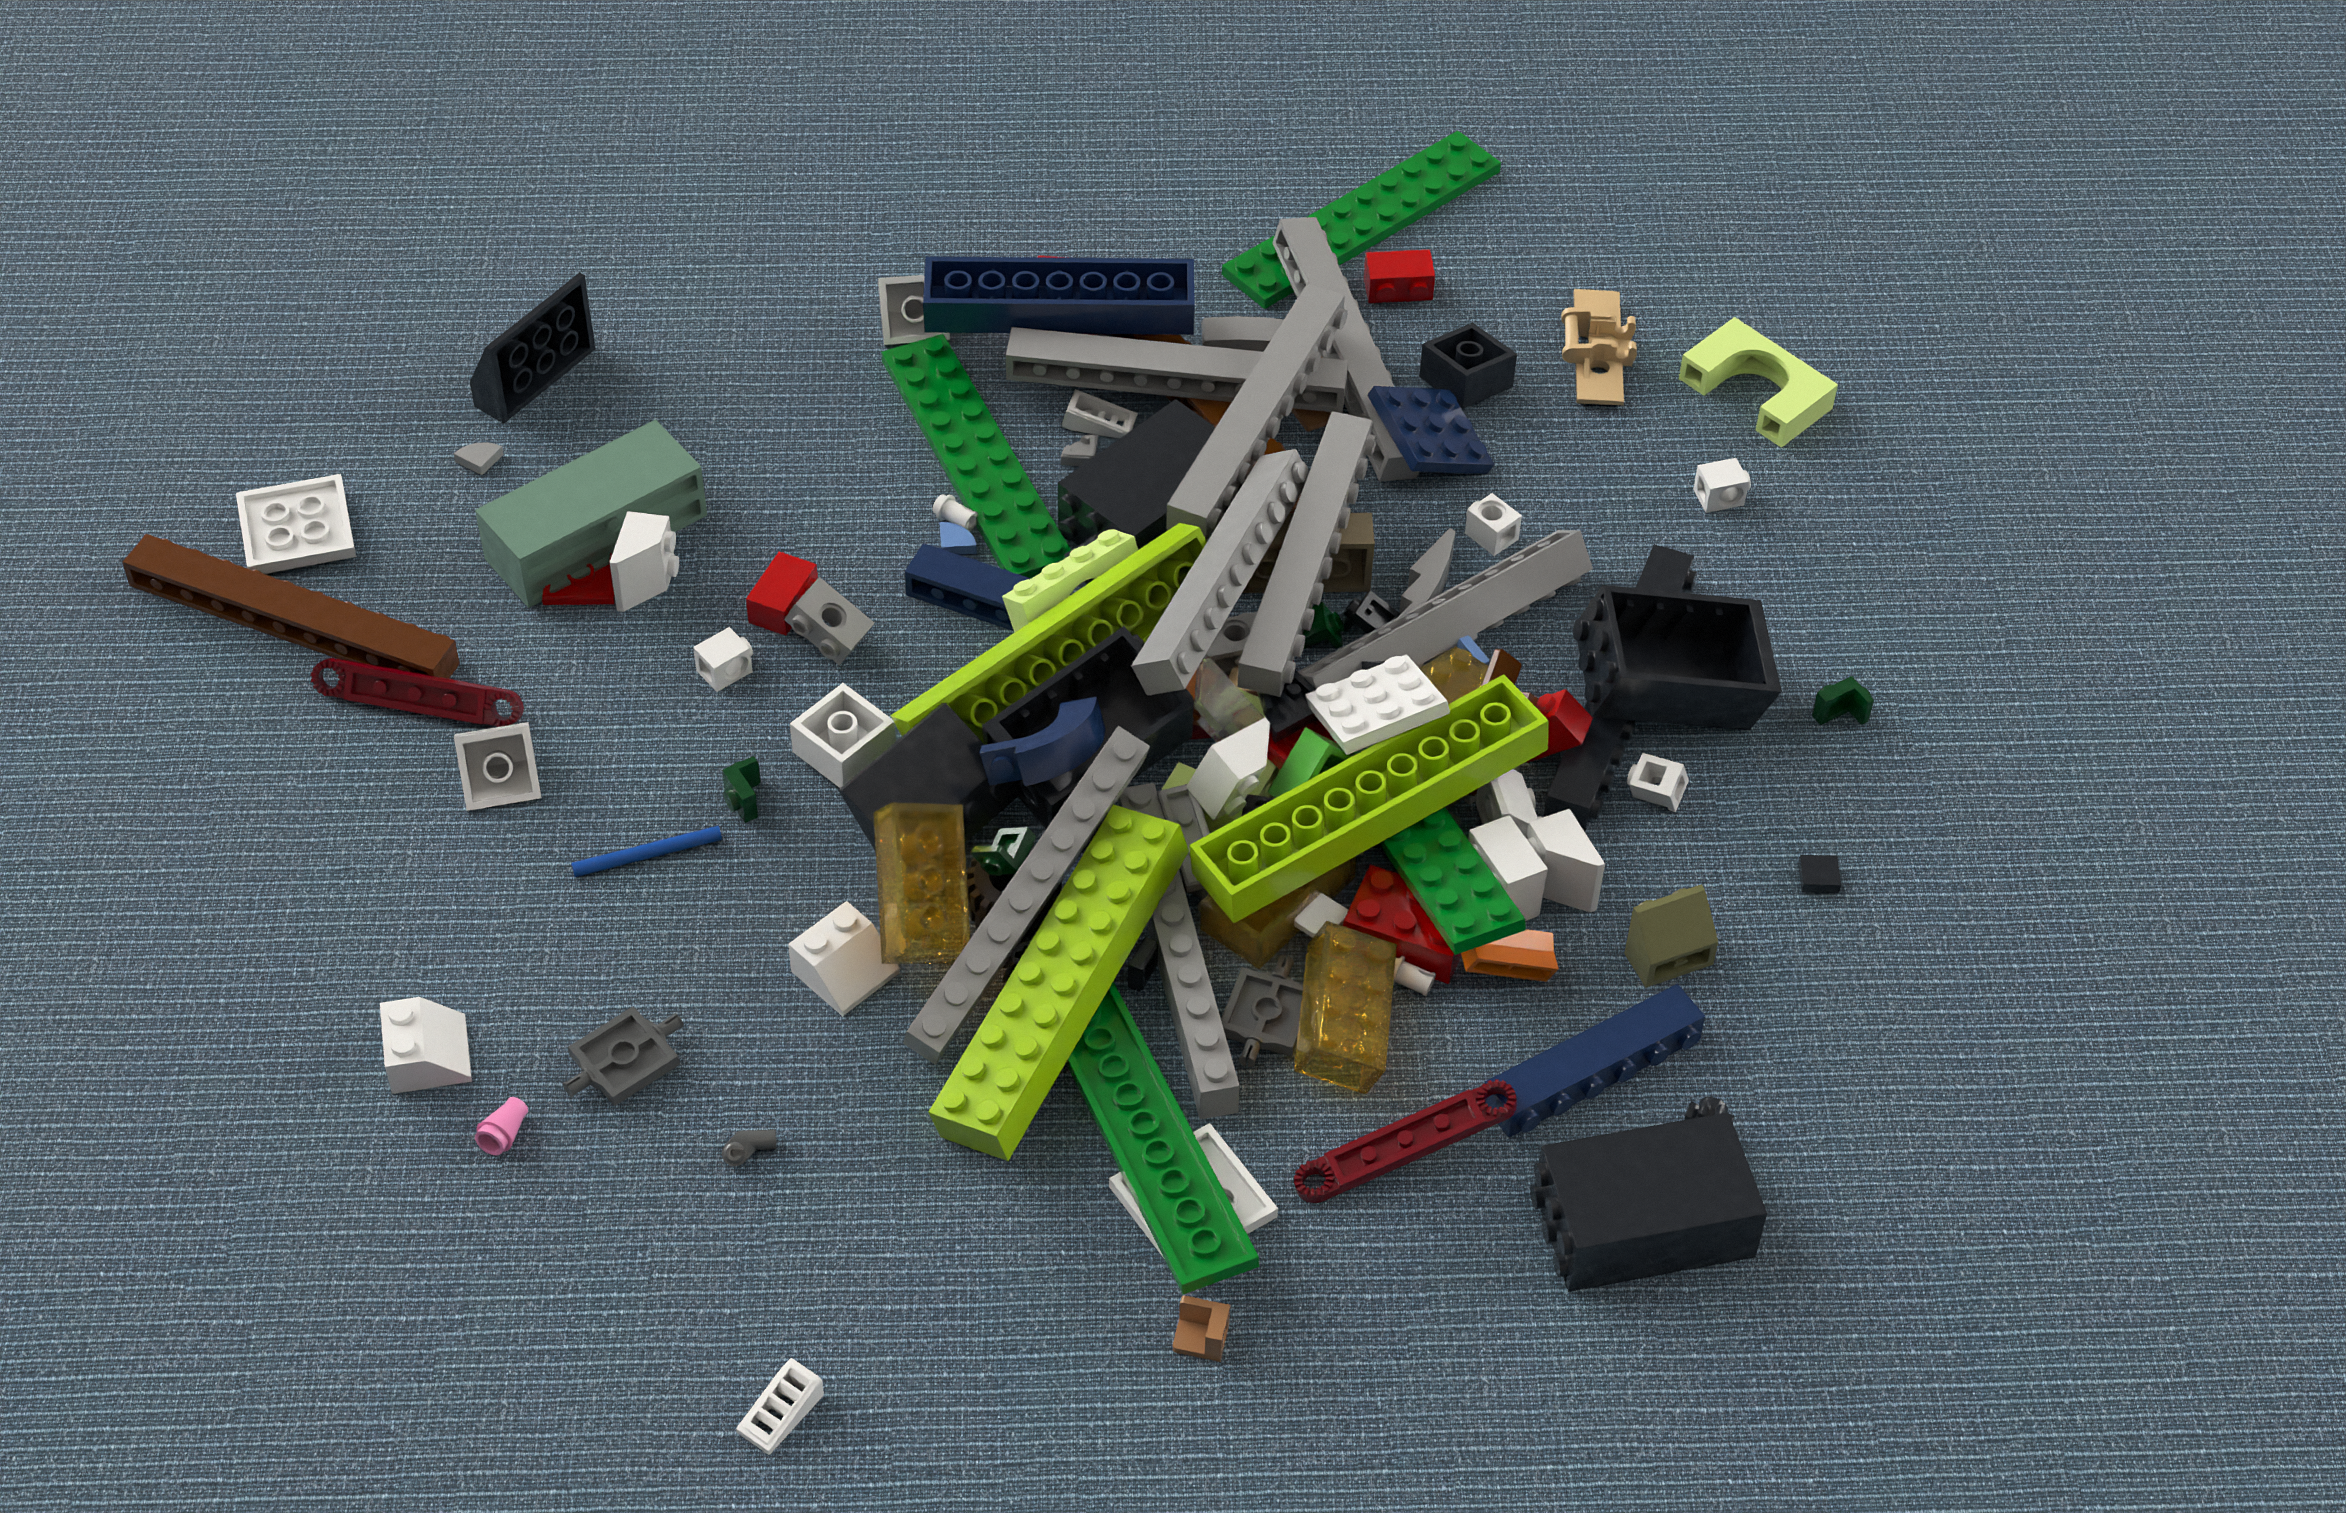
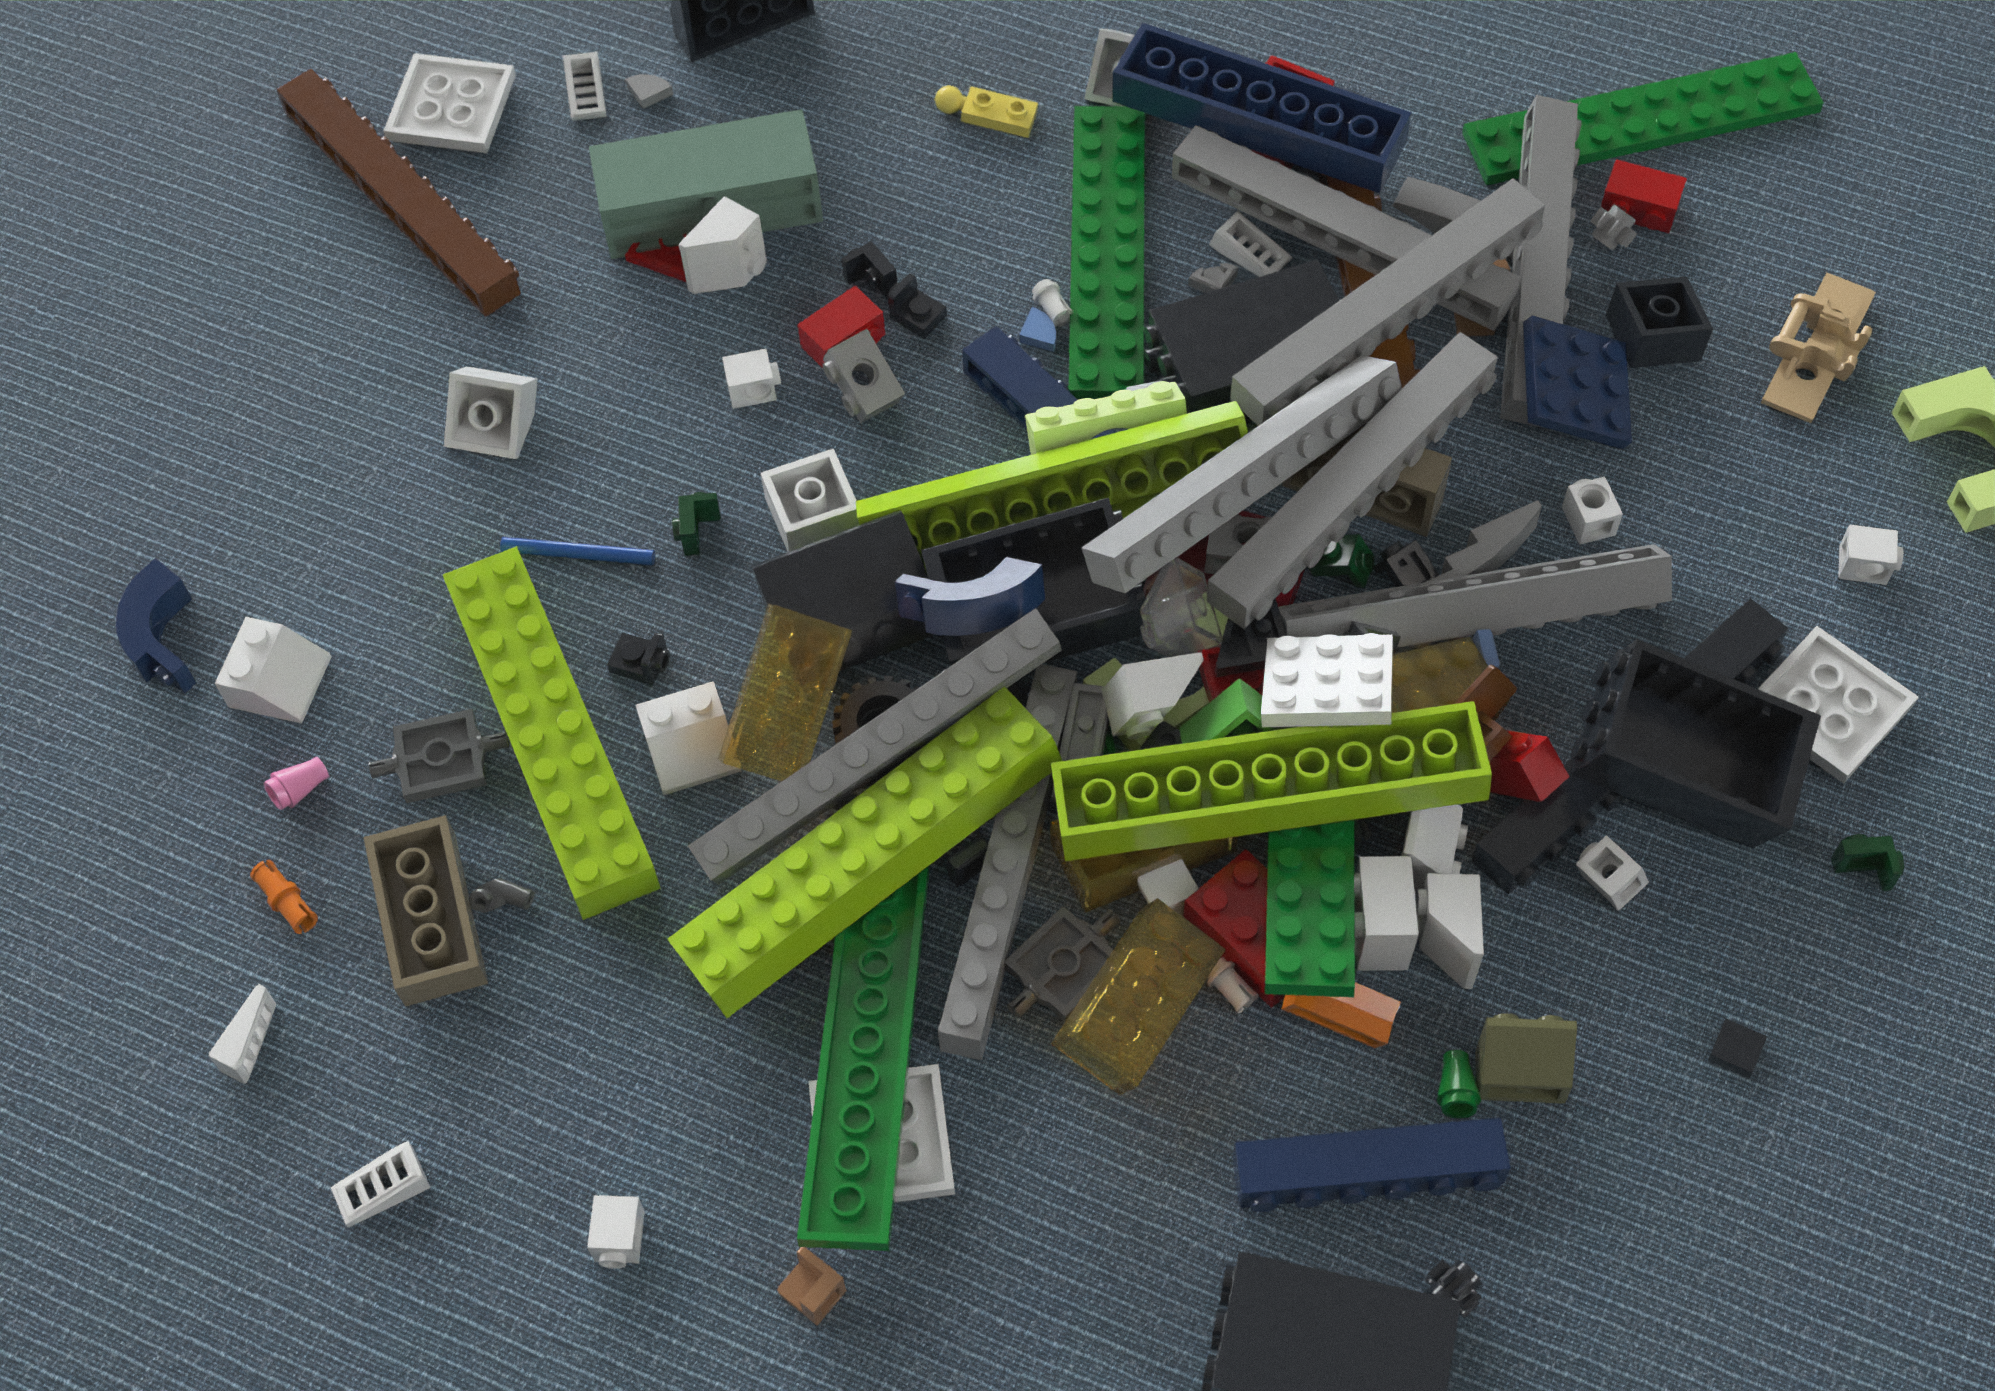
camera: 30 degrees right, 10 degrees up
dark red plate [310,658,524,727] -> none
dark green bracket [971,827,1036,876] -> none
dark red plate [1294,1079,1517,1203] -> none
none -> dark blue arch [116,558,196,694]
none -> white slope [209,984,276,1084]
none -> orange pin [250,860,318,934]
none -> dark tan brick [363,815,488,1007]
none -> lime brick [442,546,661,920]
none -> white slope [563,52,607,121]
none -> white brick [587,1195,645,1269]
none -> black bracket [607,632,670,685]
none -> black bracket [841,241,898,298]
none -> black bracket [888,273,947,339]
none -> light yellow plate [935,85,1038,138]
none -> green cone [1437,1050,1481,1119]
none -> light grey gear [1590,204,1637,250]
none -> white plate [1758,626,1919,783]

